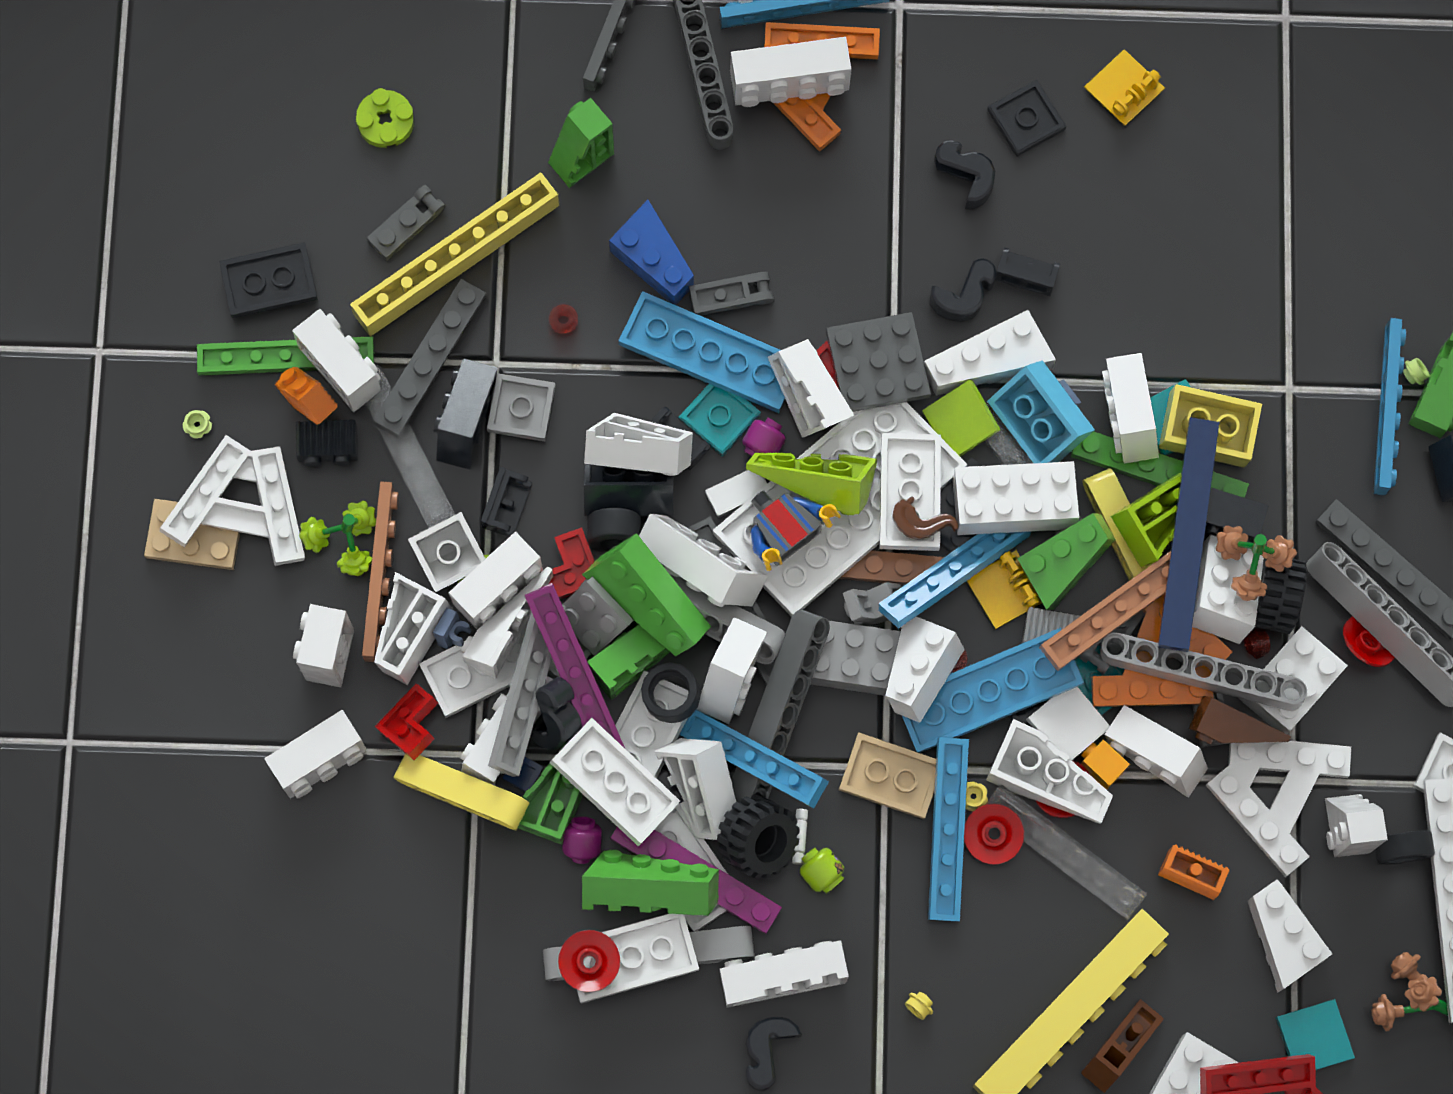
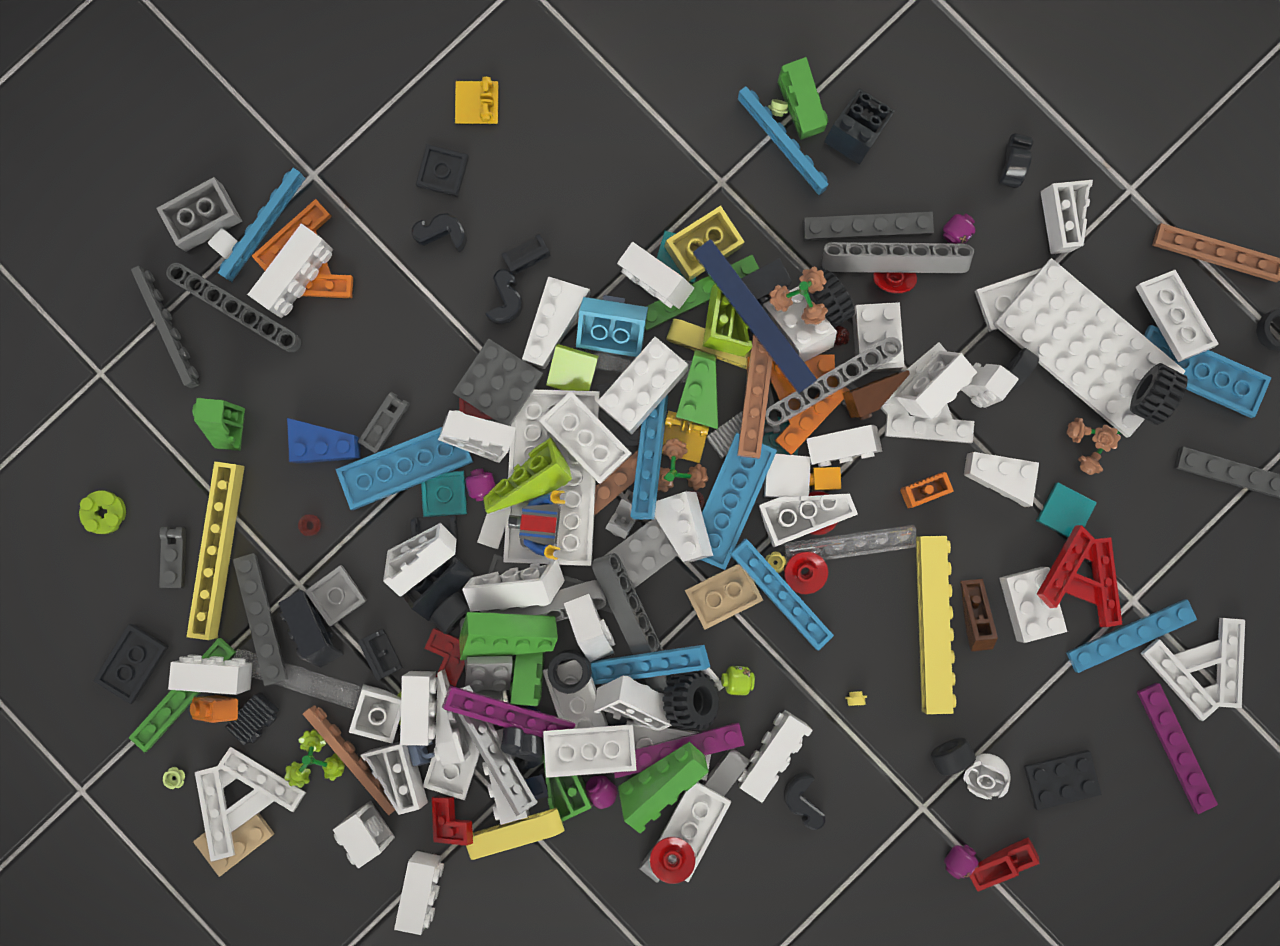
camera: 40 degrees left, 10 degrees up
reddish brown piece [892,496,959,540] -> none
none -> nougat plant [658,438,708,492]
none -> white brick [895,351,977,419]

